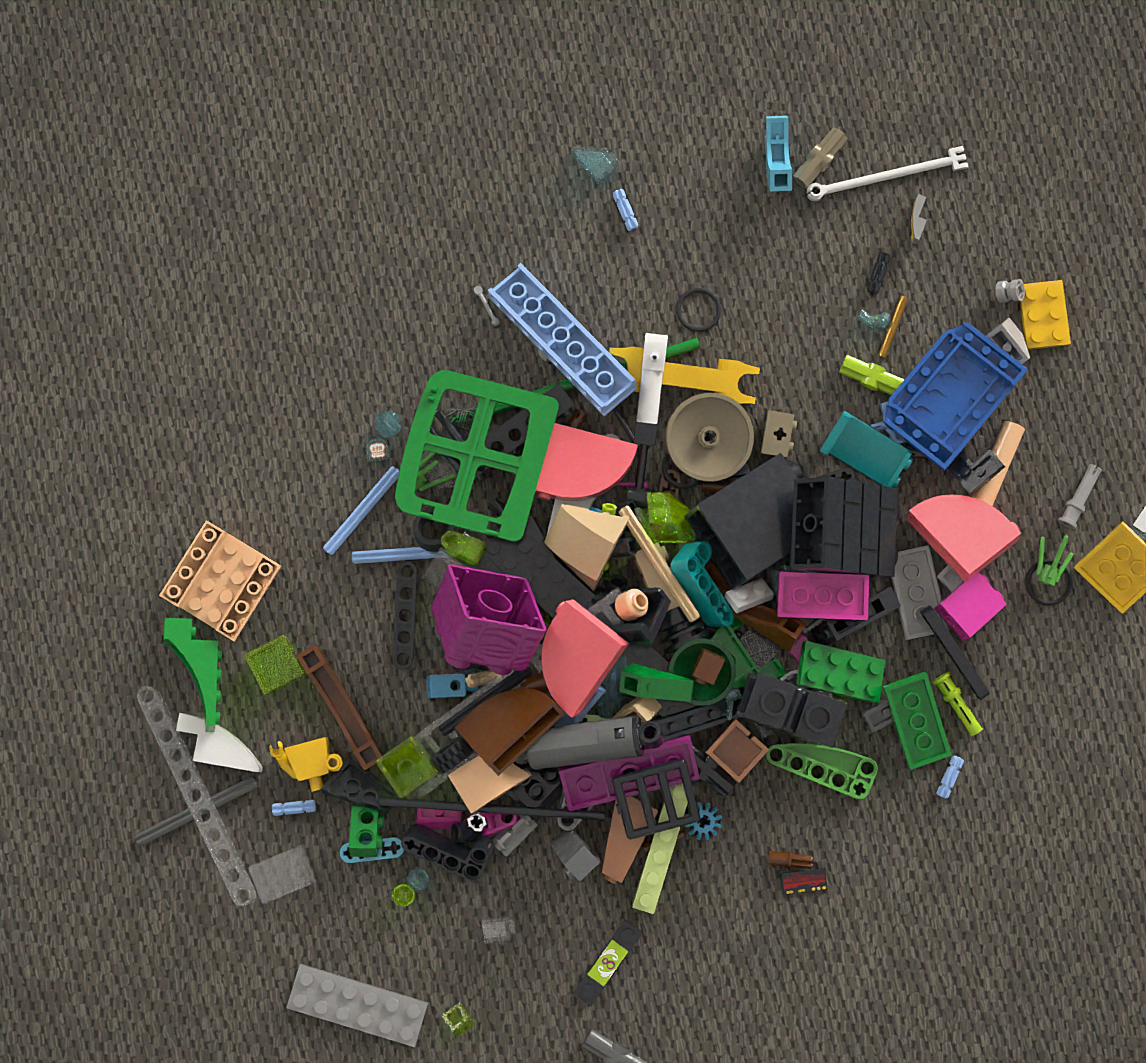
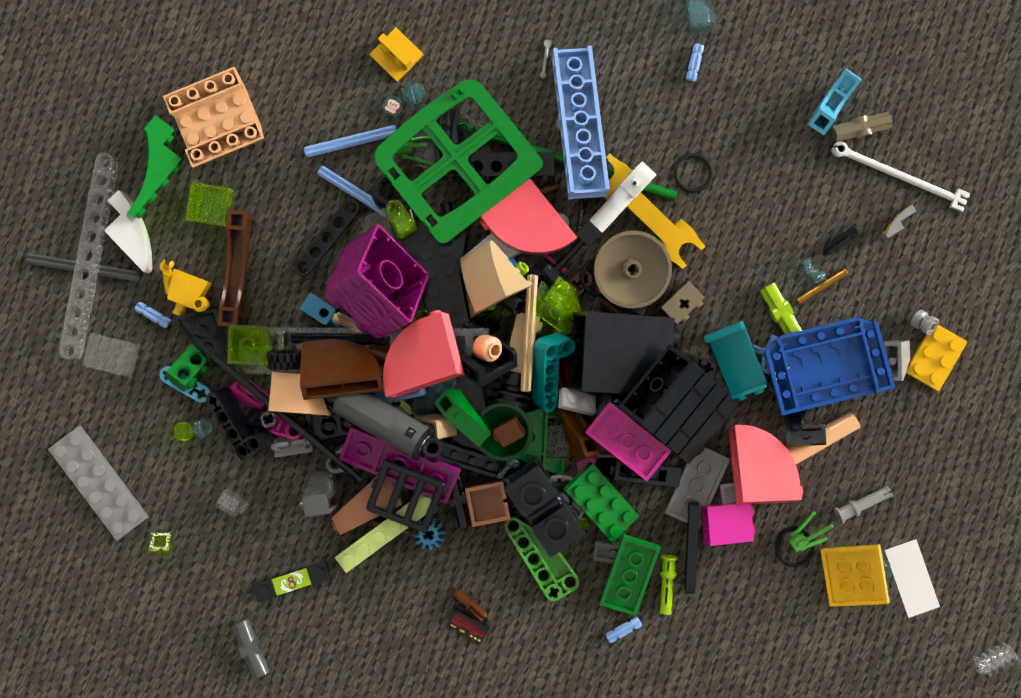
camera: 30 degrees right, 5 degrees up
none -> yellow bracket [369,27,424,82]

